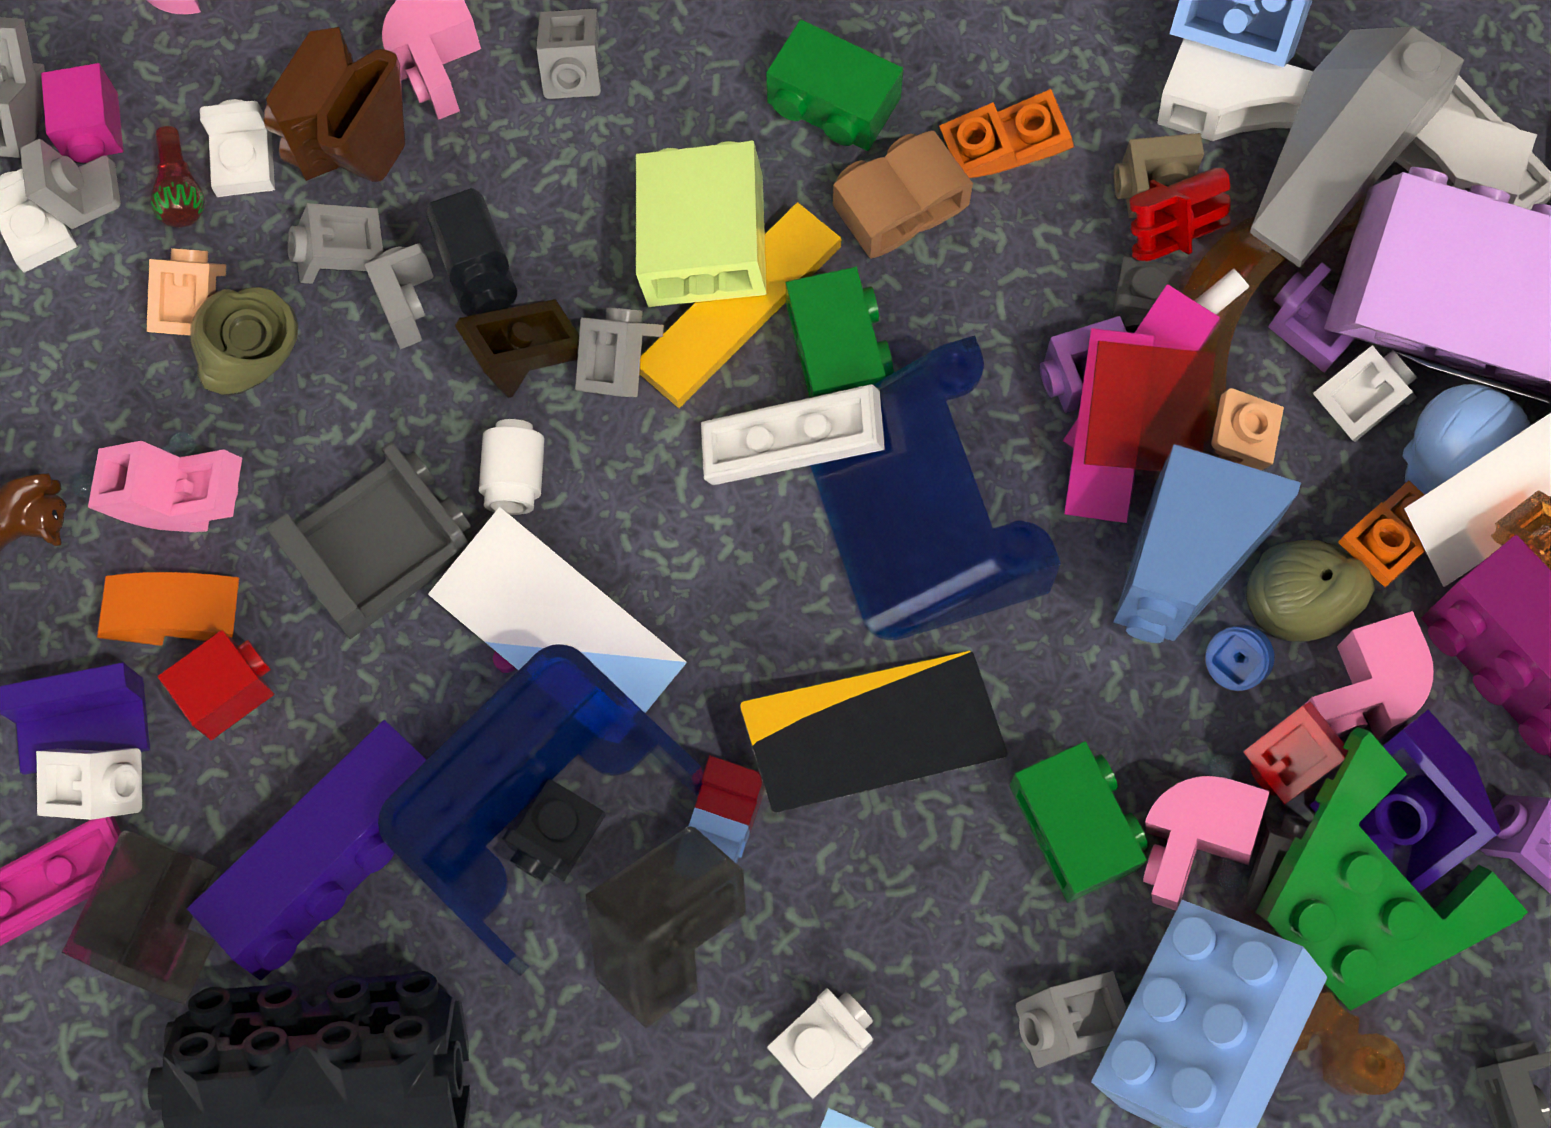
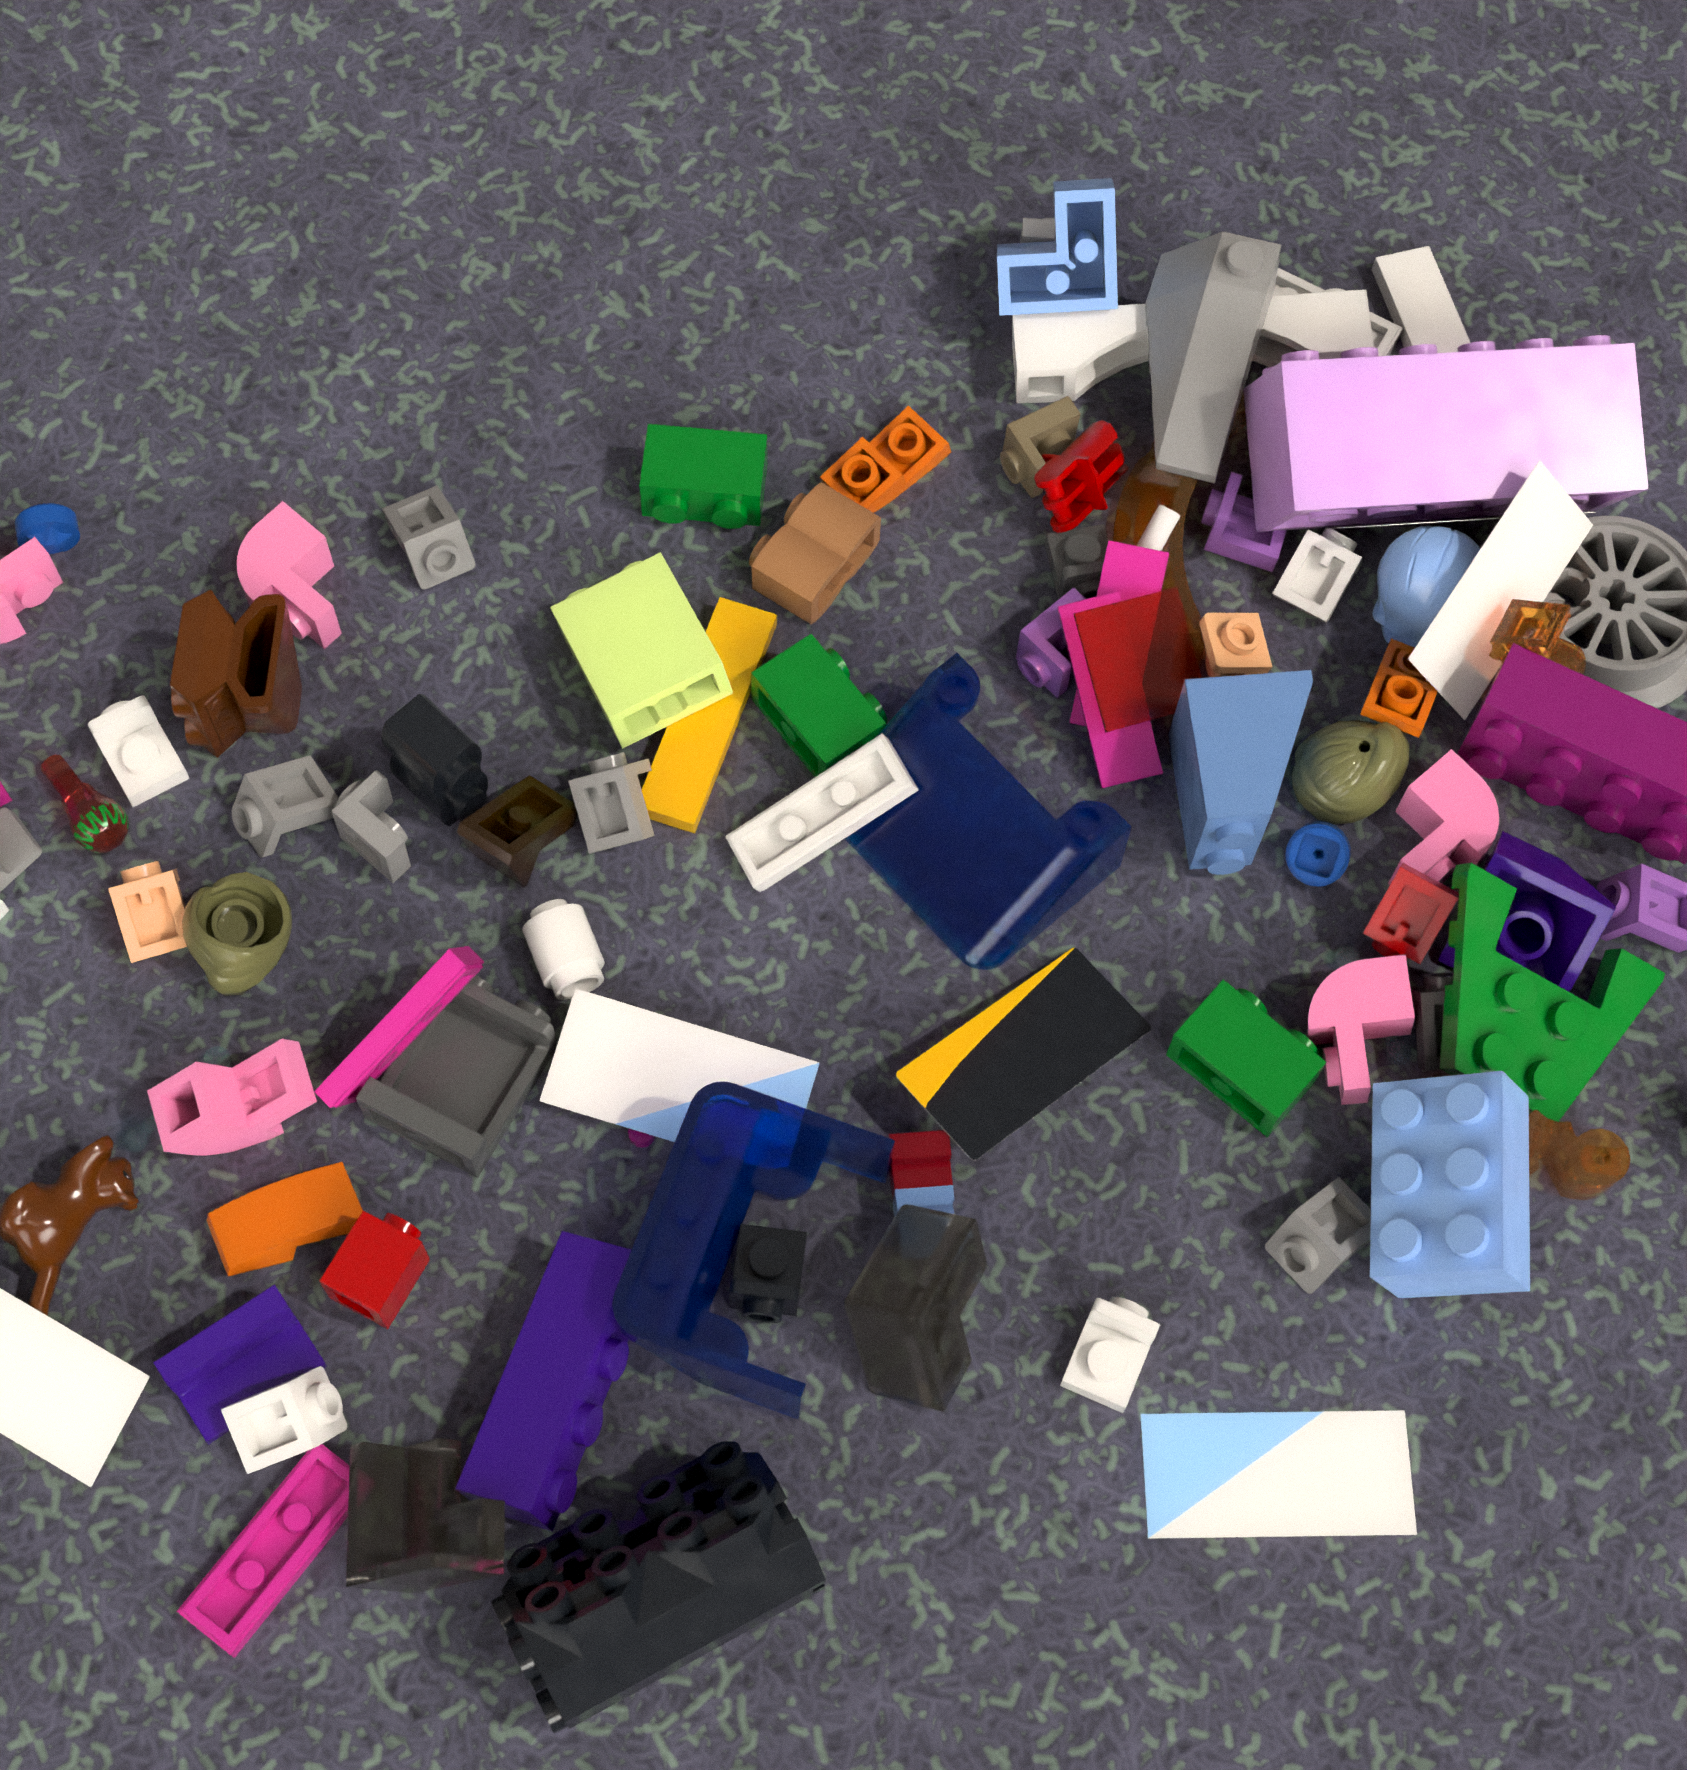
camera: 30 degrees left, 5 degrees down
none -> dark pink tile [314,946,484,1108]

